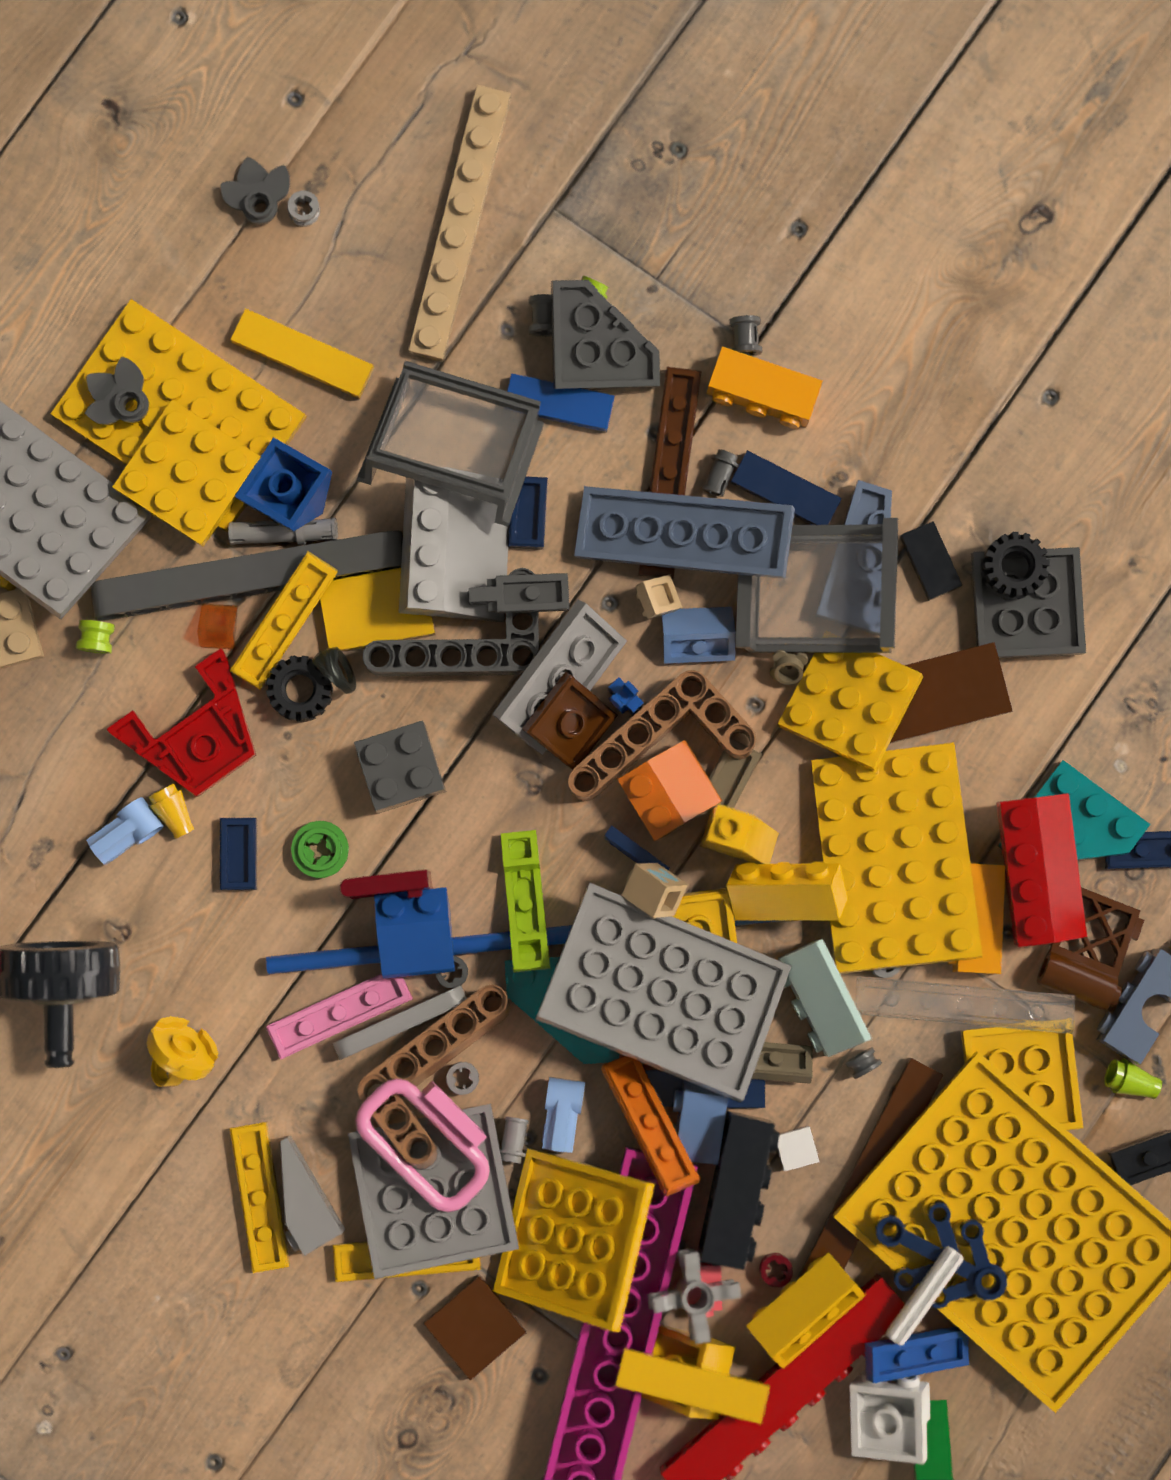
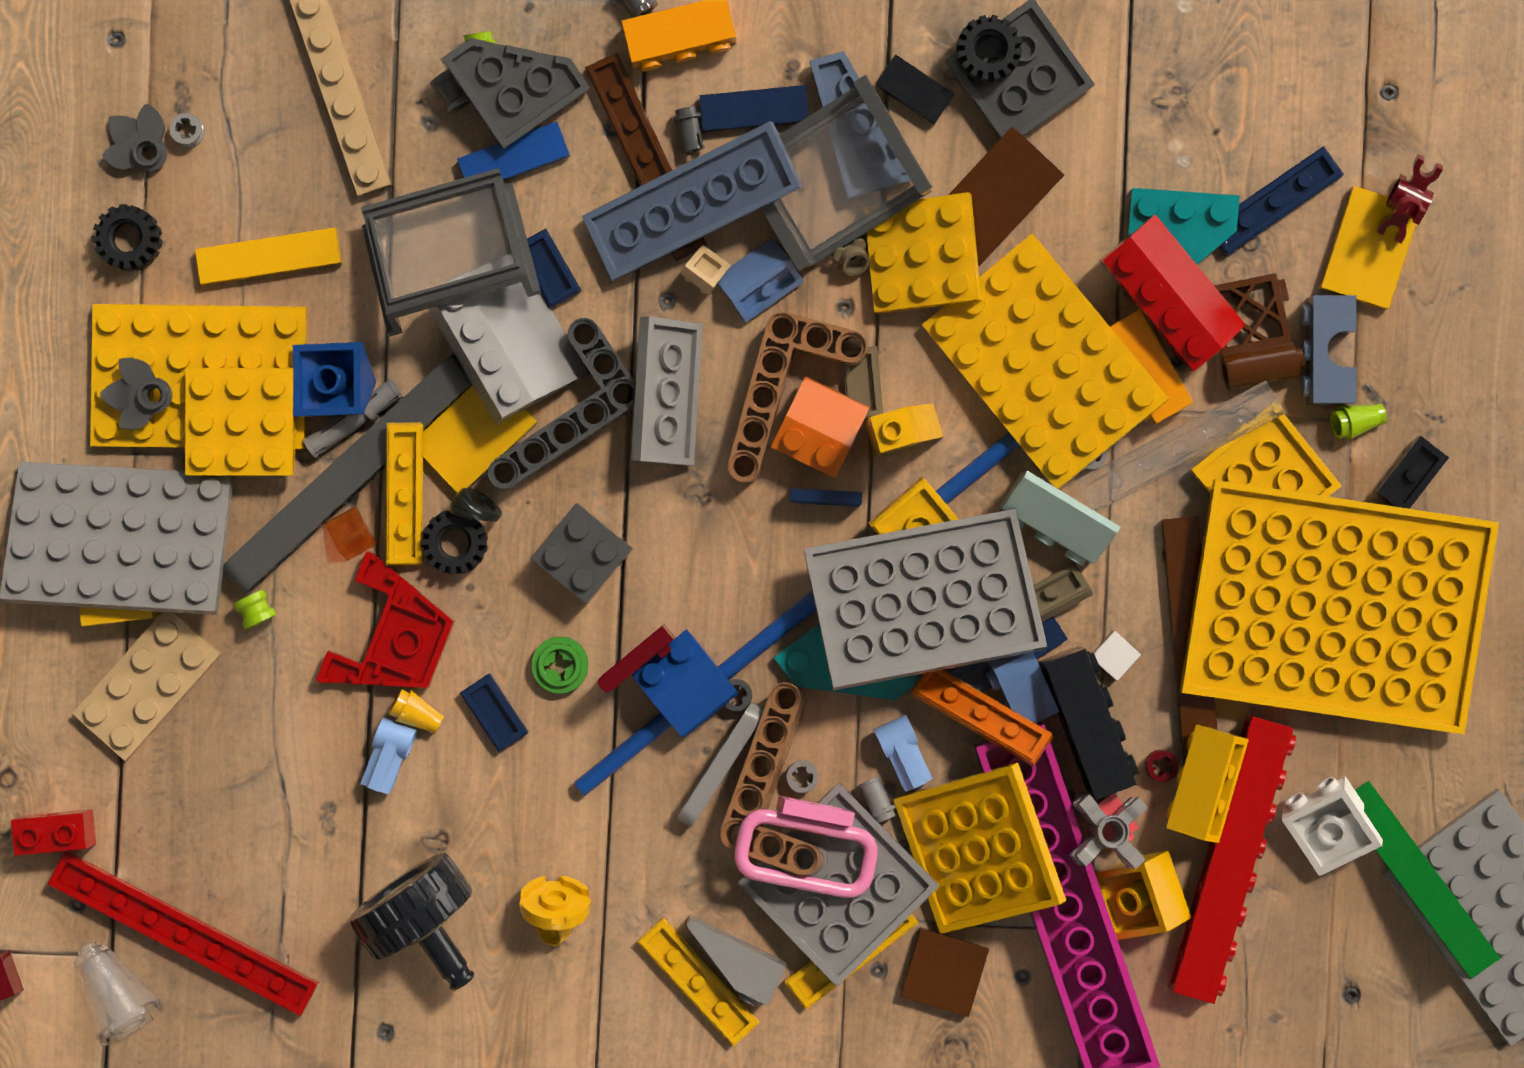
camera: 25 degrees left, 5 degrees up
bright pink tile [266,974,413,1060] -> none
dark grey hinge [468,573,569,614] -> none
lime slope [500,830,550,972] -> none
reddish brown tile [522,672,618,770] -> none
blue plate [608,677,644,716] -> none
yellow tile [616,1348,770,1424] -> none
tan brick [622,863,688,918] -> none
yellow brick [726,862,848,920] -> none
dark grey bush [845,1047,882,1079] -> none
blue plate [865,1326,969,1384] -> none
dark blue plant [875,1202,1007,1309] -> none
white axle [886,1246,963,1346] -> none
none -> black tyre [92,204,163,271]

